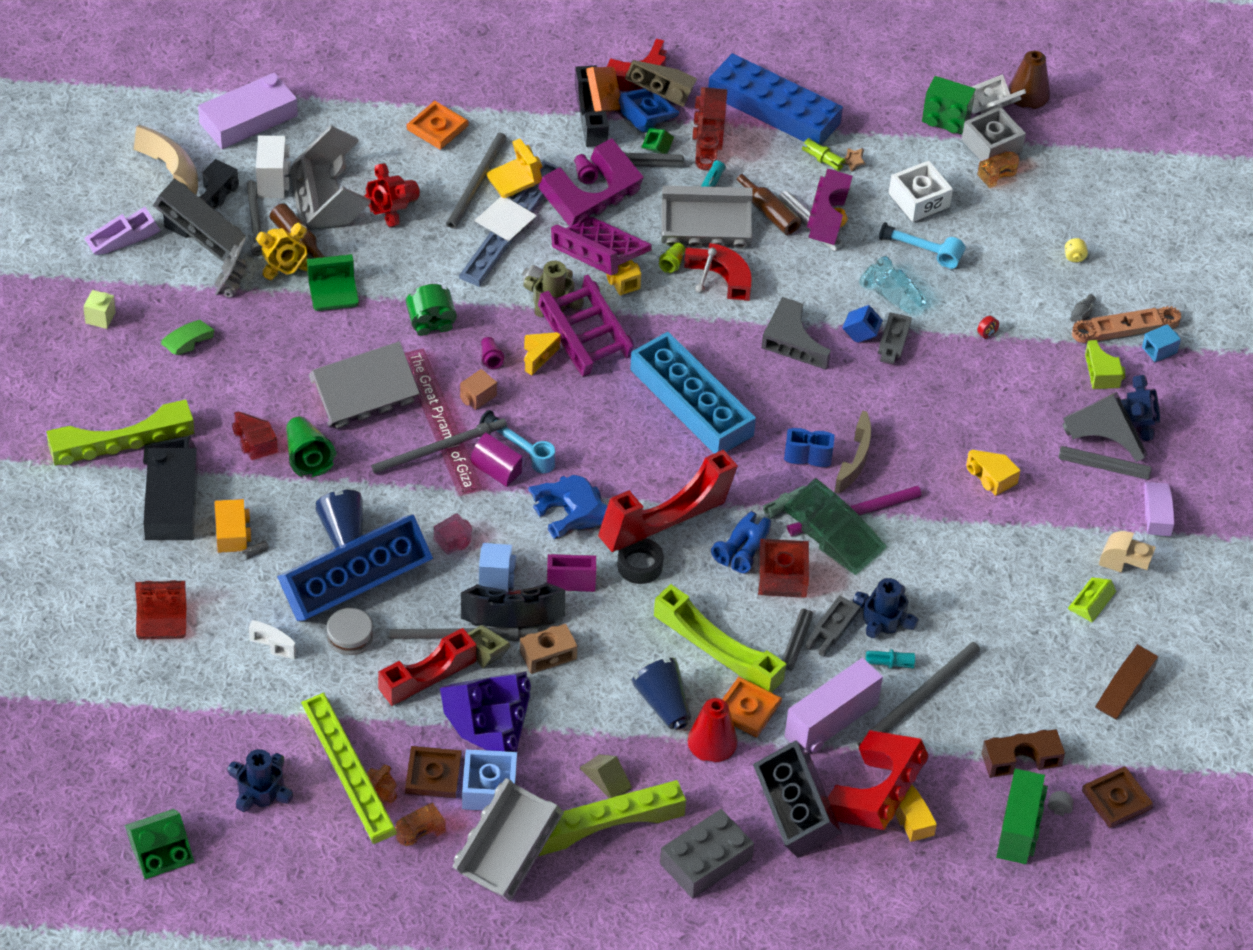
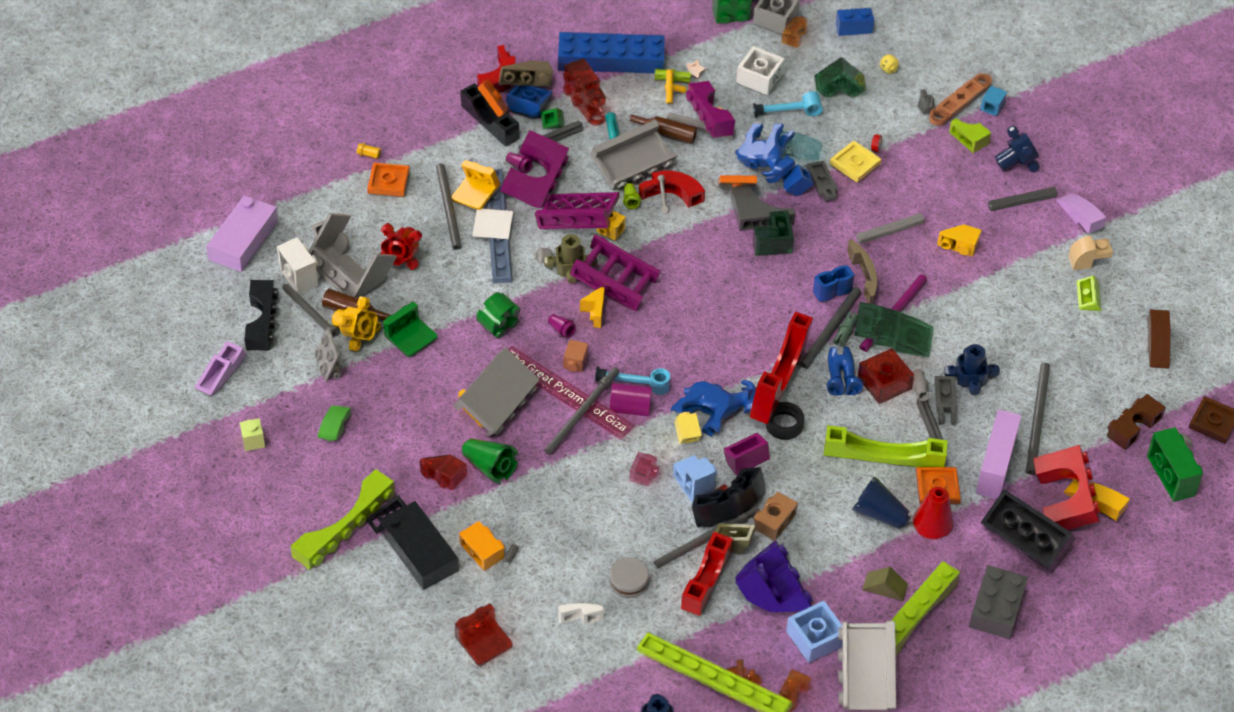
camera: 30 degrees left, 0 degrees up
tan brick [133,125,198,195] -> none
dark grey brick [153,178,246,262] -> none
blue brick [277,514,433,621] -> none
dark blue cone [315,489,363,548] -> none
reddish brown plate [405,746,462,798] -> none
dark azure brick [630,332,756,453] -> none
teal axle [865,649,915,669] -> none
dark grey arch [1063,392,1148,462] -> none
none -> yellow pin [357,142,381,159]
none -> yellow piece [665,69,686,104]
none -> light yellow brick [674,412,702,444]
none -> orange plate [718,175,757,187]
none -> blue animal [735,123,796,183]
none -> clear green brick [752,211,794,256]
none -> dark grey piece [799,287,862,369]
none -> clear green brick [814,57,866,98]
none -> light yellow plate [830,141,881,183]
none -> blue brick [835,8,874,36]
none -> light grey axle [856,213,924,244]
none -> light grey pin [912,369,929,401]

